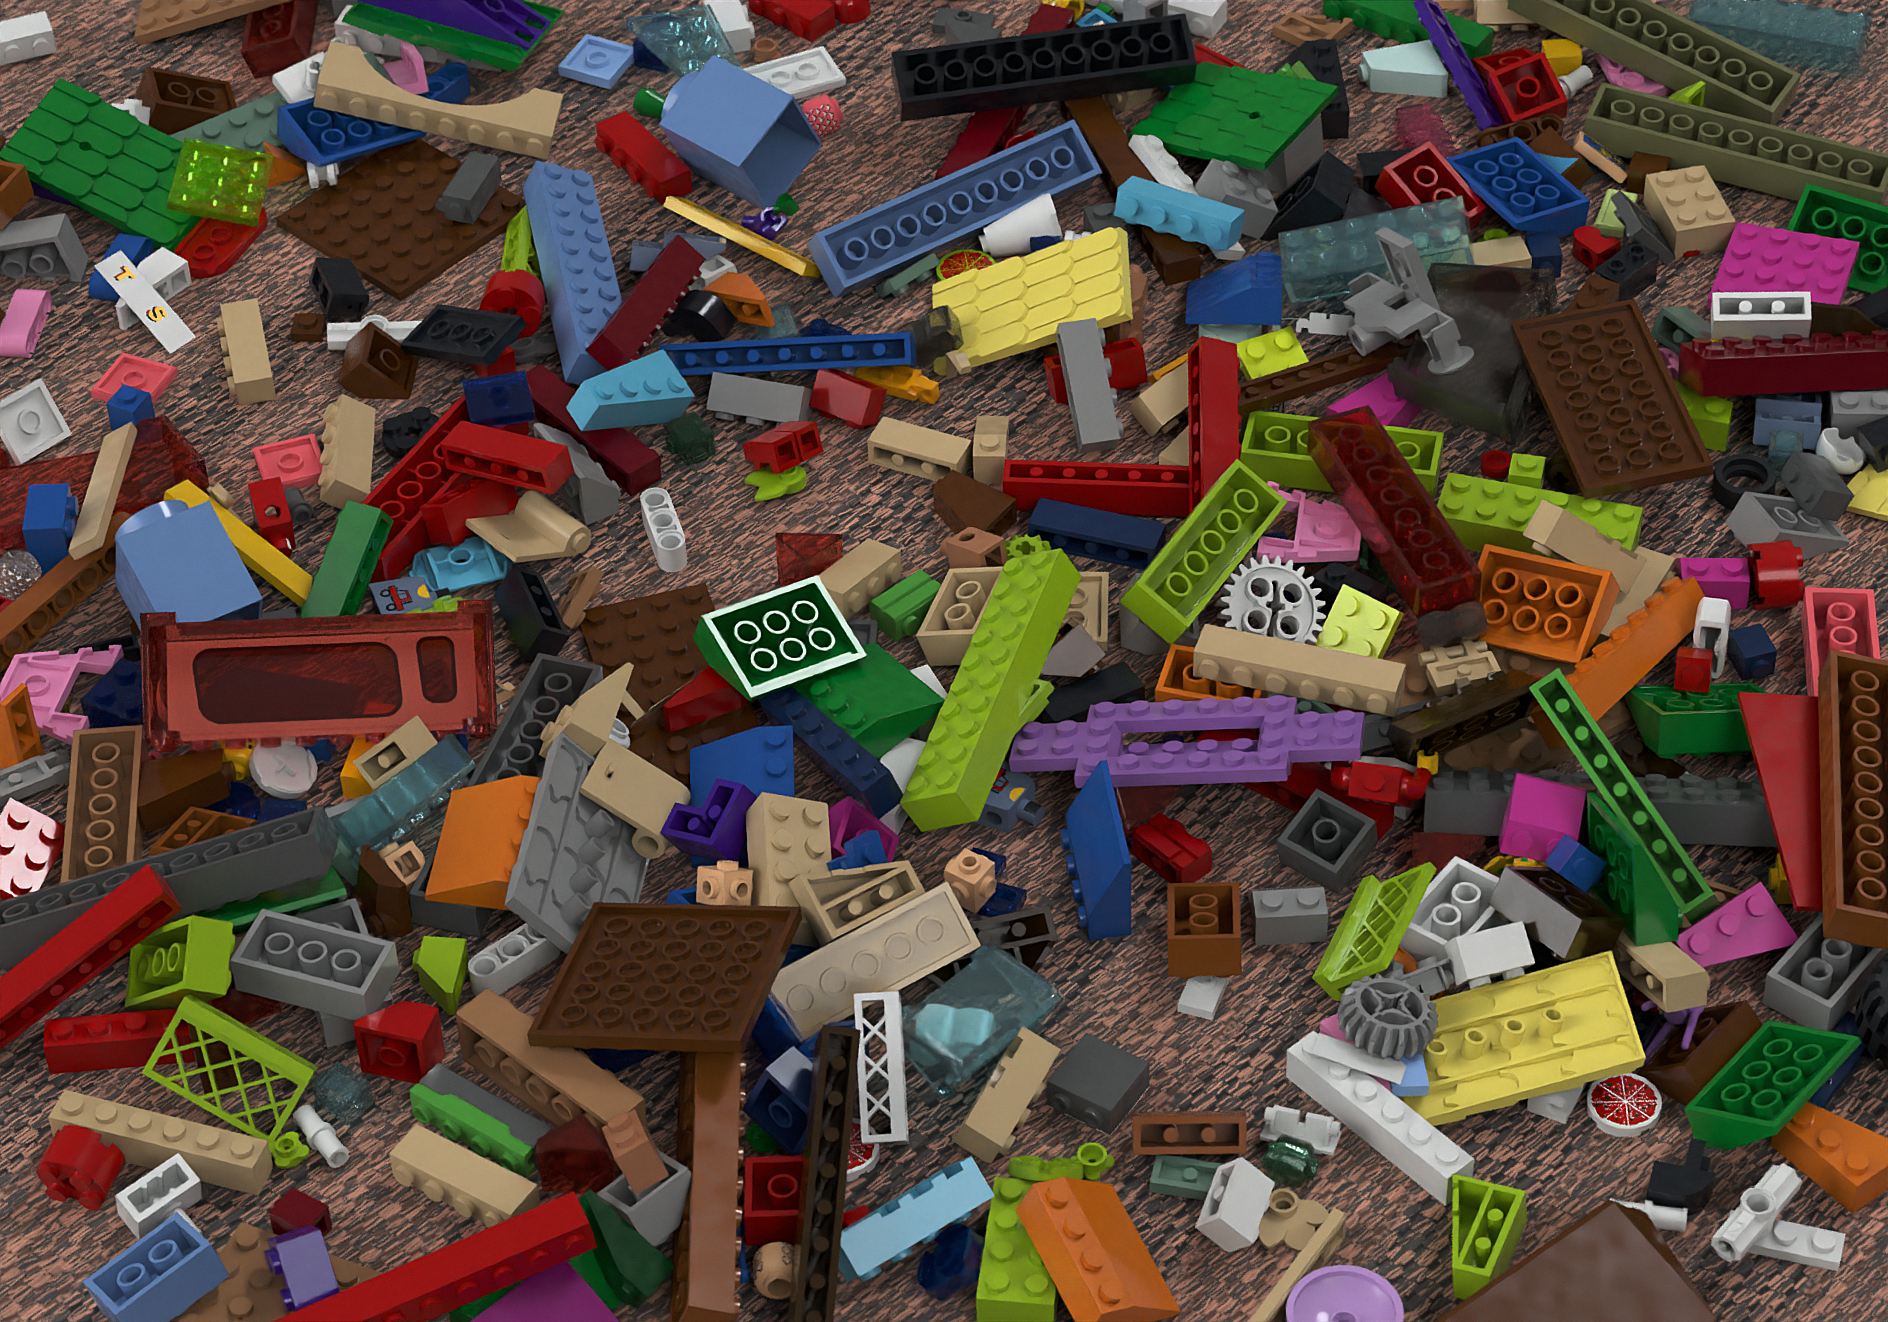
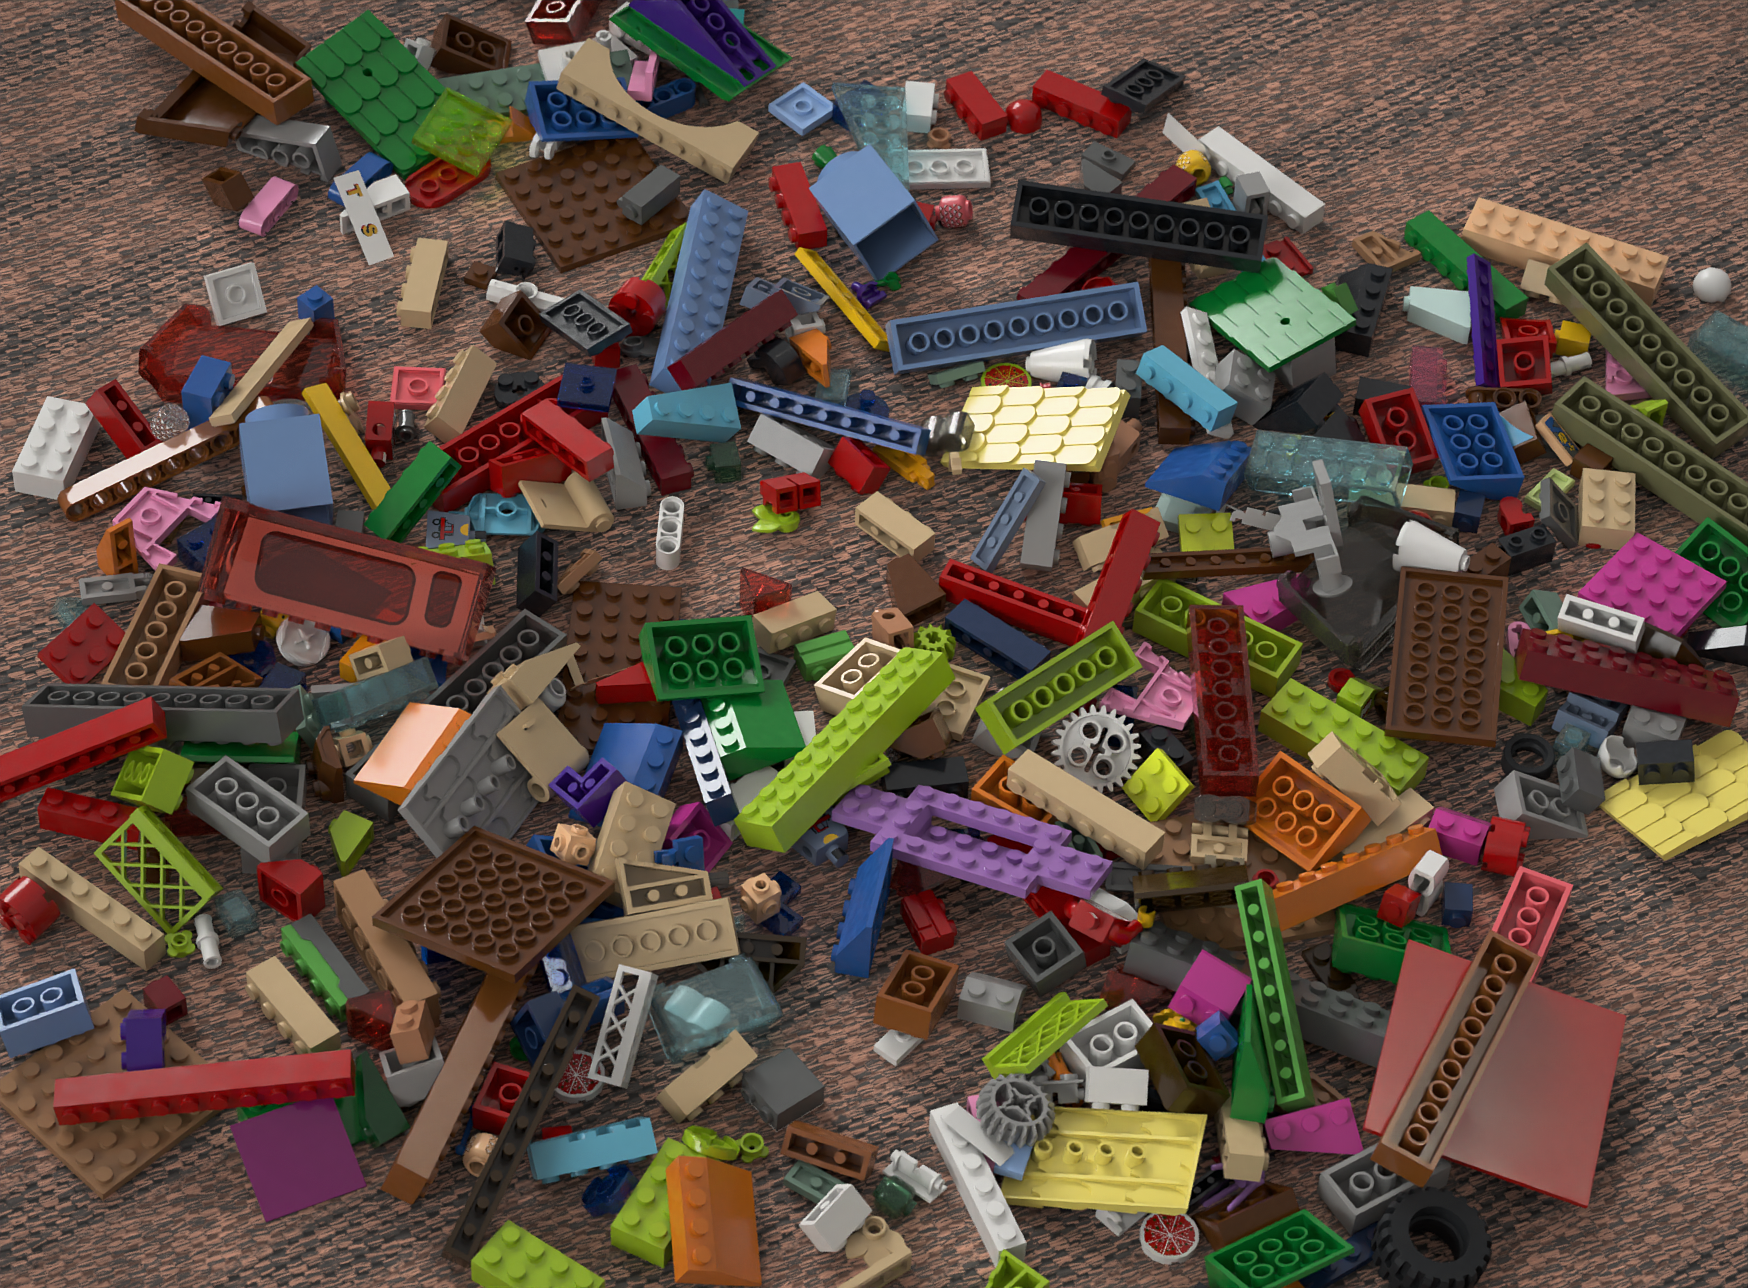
camera: 15 degrees right, 5 degrees up
coral tile [90,353,178,404] -> none
white brick [115,1153,203,1240] -> none
white beam [468,923,561,996] -> none
tan slope [973,416,1009,484] -> none
none -> sand blue plate [970,468,1046,573]
none -> white cone [1393,520,1470,572]

